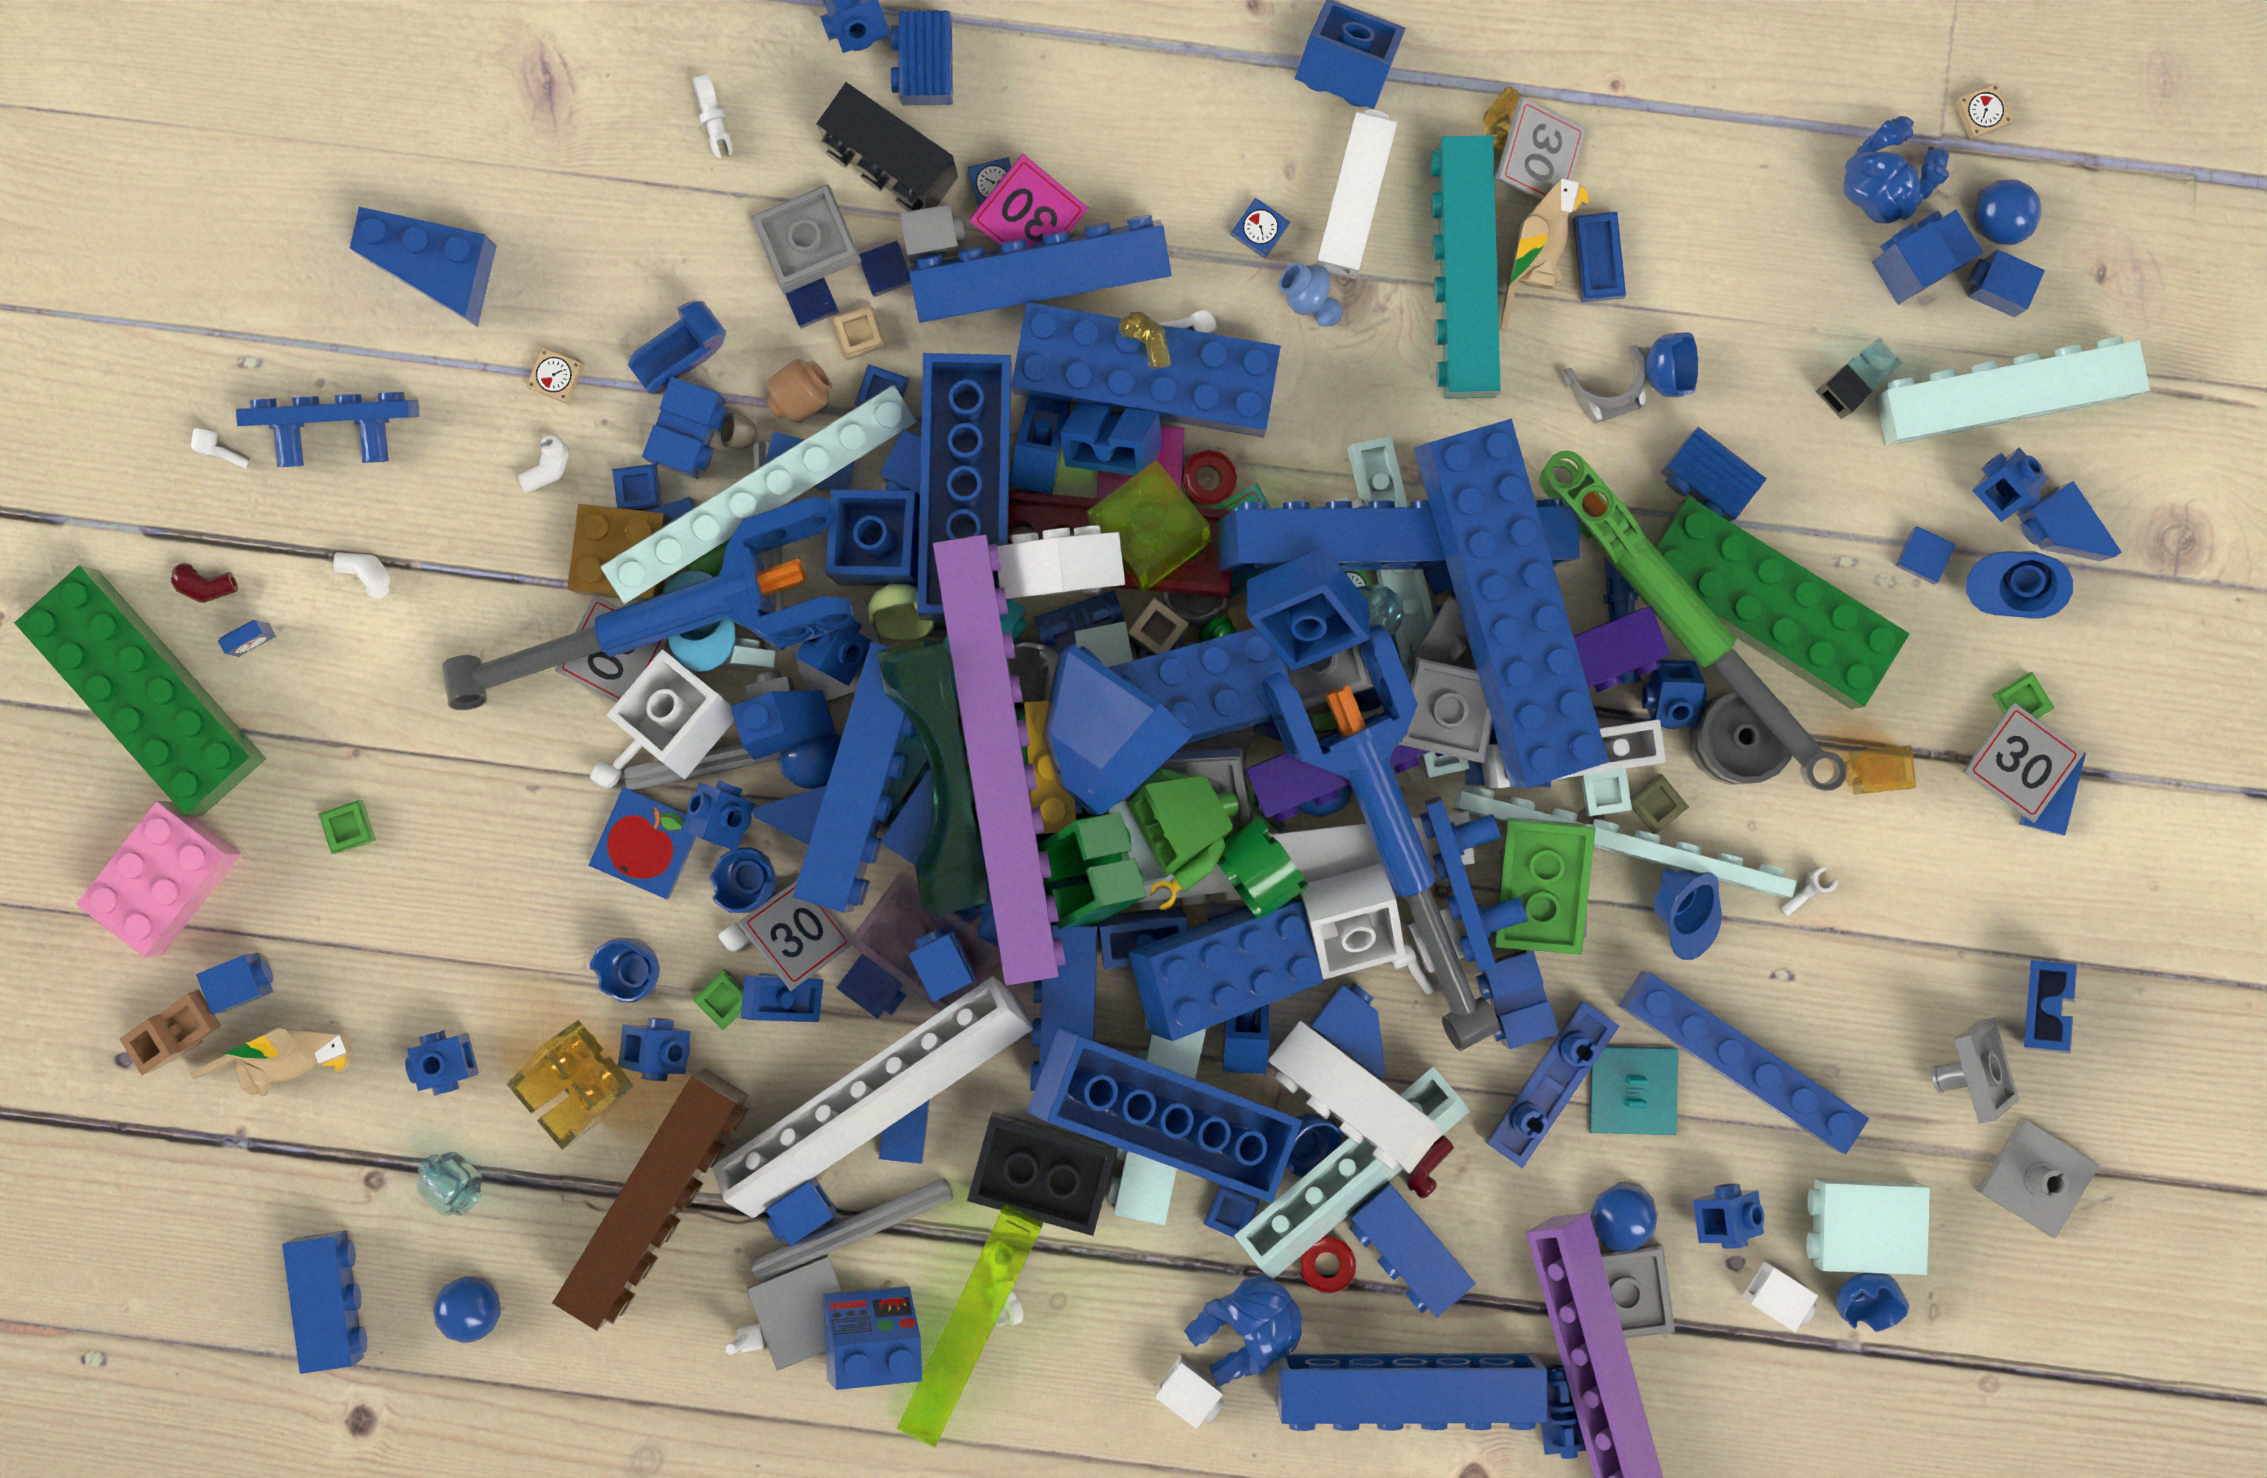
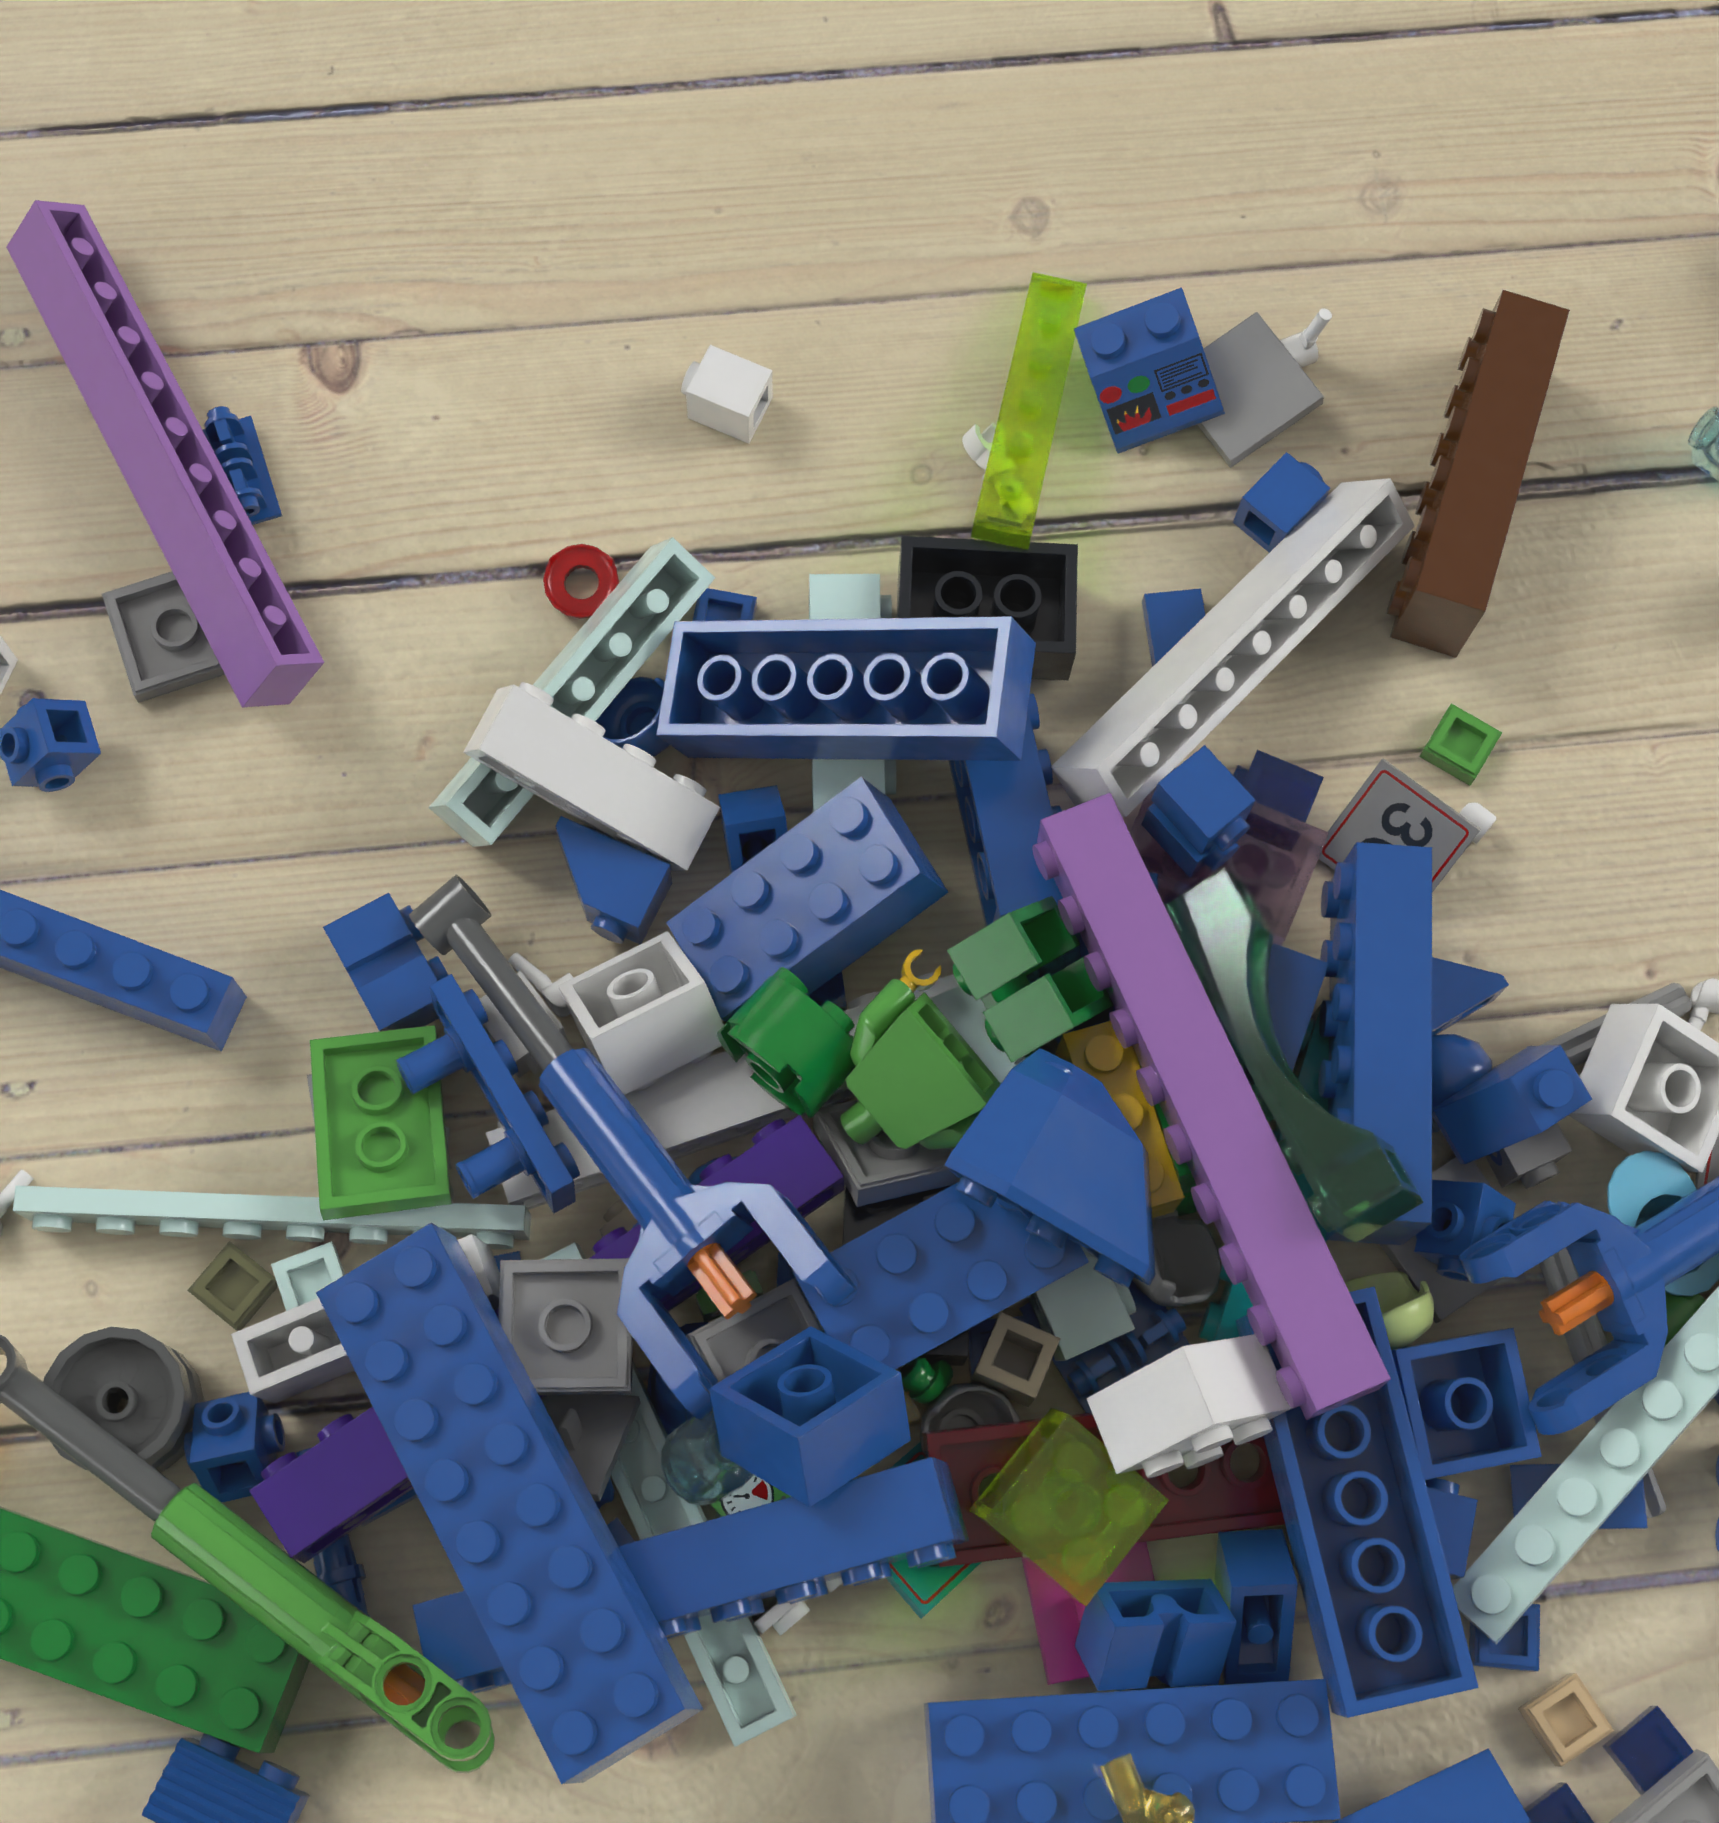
camera: 160 degrees right, 15 degrees down
blue hair [433,1276,501,1343] -> none
clear yellow piece [506,1020,635,1150] -> none
tile [588,787,696,900] -> none
blue hair [590,937,660,1003] -> none
blue brick [618,1018,691,1081] -> none
blue brick [681,780,755,852] -> none
blue hair [710,847,776,913] -> none
dark tan hinge [721,413,757,449] -> none
light aqua plate [723,638,775,668] -> none
blue slope [740,973,823,1022] -> none
light grey axle [751,1178,953,1281] -> none
medium nougat head [766,359,832,423] -> none
blue brick [1098,906,1188,969] -> none
red piece [1182,450,1237,505] -> none
blue hair [1184,1275,1302,1386] -> none
blue brick [1277,1353,1547,1431] -> none
blue brick [1349,1181,1476,1318] -> none
dark red arm [1406,1135,1454,1198] -> none
blue plate [1485,1001,1619,1169] -> none
teal piece [1590,1047,1678,1135] -> none
blue hair [1590,1182,1658,1252] -> none
blue piece [1653,869,1722,960] -> none

